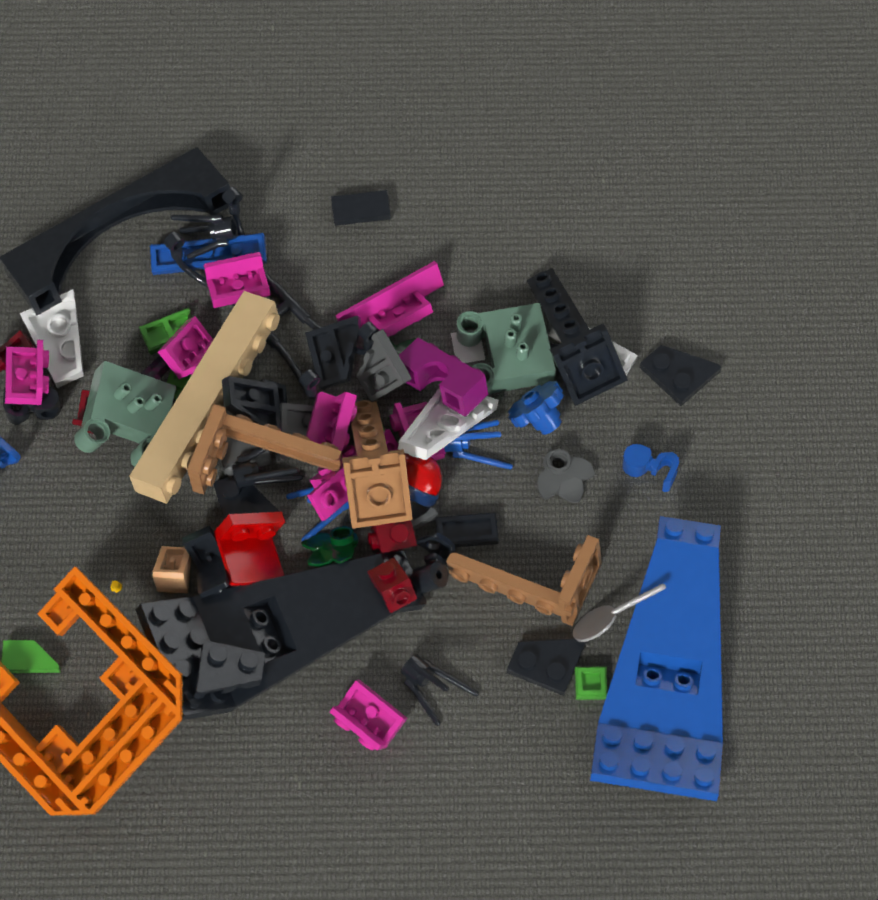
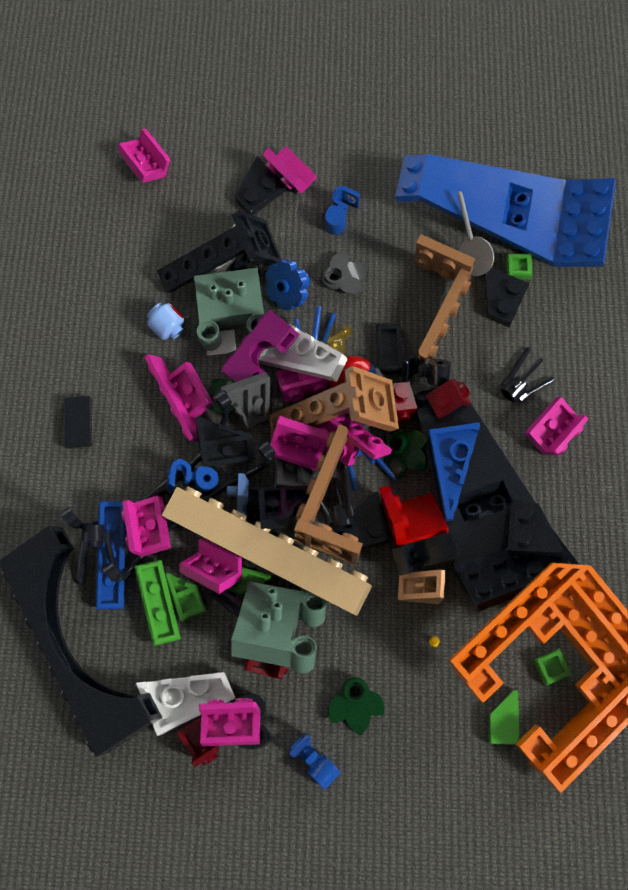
camera: 85 degrees left, 5 degrees up
none -> dark pink bracket [117,129,170,183]
none -> bright green tile [134,560,181,647]
none -> light blue head [147,303,184,340]
none -> blue leg [167,459,218,494]
none -> medium blue piece [227,473,249,516]
none -> dark pink bracket [262,146,317,194]
none -> clear yellow animal [325,324,353,355]
none -> dark green plate [329,677,385,735]
none -> blue wing [428,422,480,521]
none -> bright green tile [533,648,572,686]

